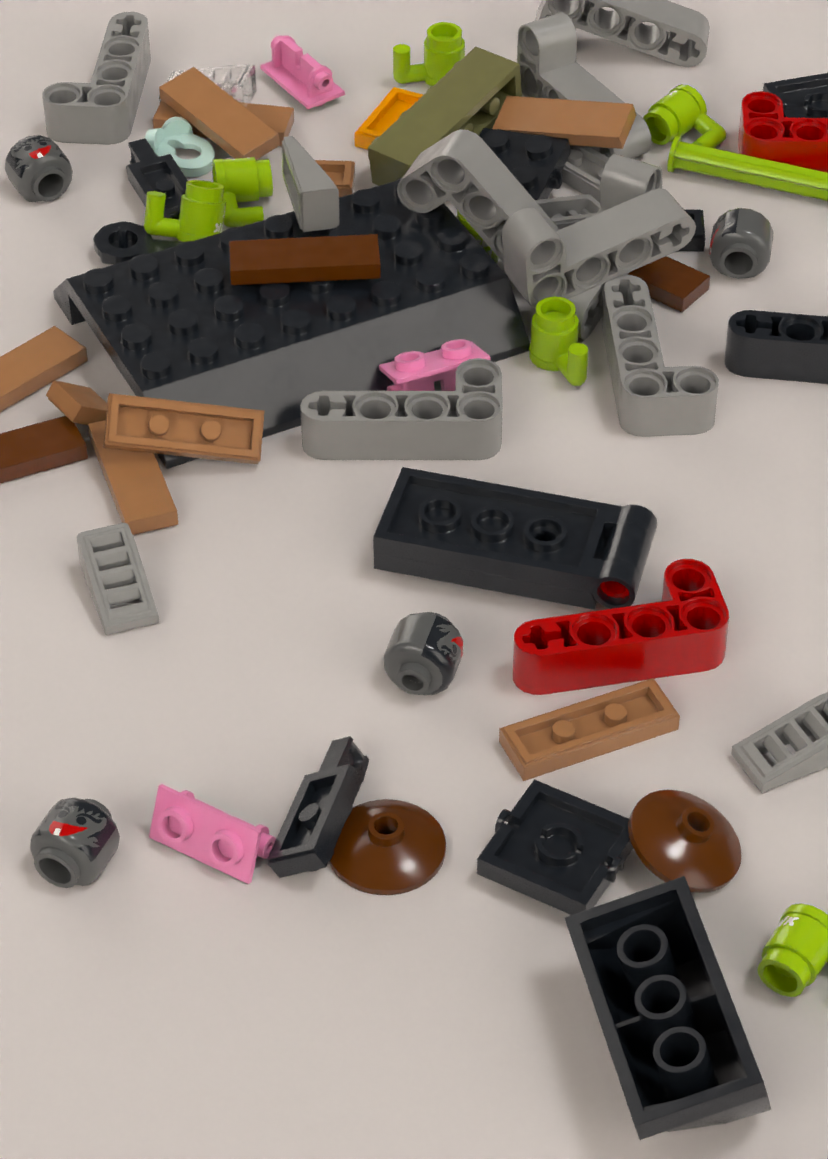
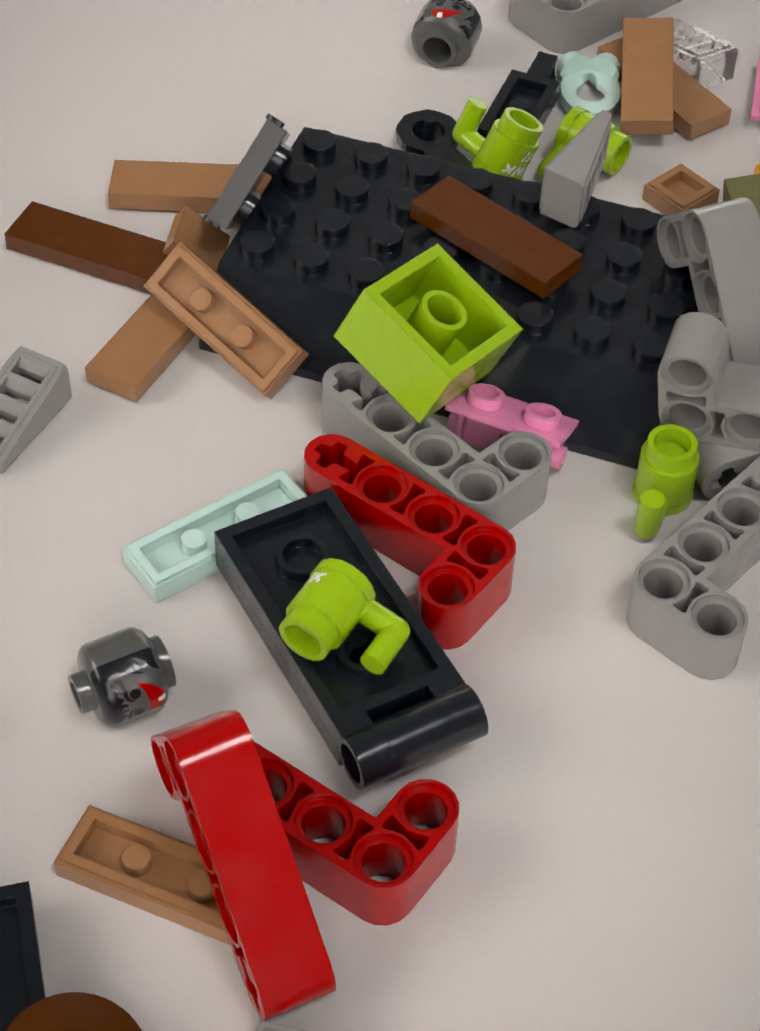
camera: 45 degrees right, 5 degrees up
none -> light aqua tile [122,468,308,603]
none -> red beam [150,710,336,1021]
none -> plate [202,113,293,230]
none -> lime piece [279,558,410,675]
none -> red beam [304,434,516,650]
none -> lime brick [334,243,523,424]

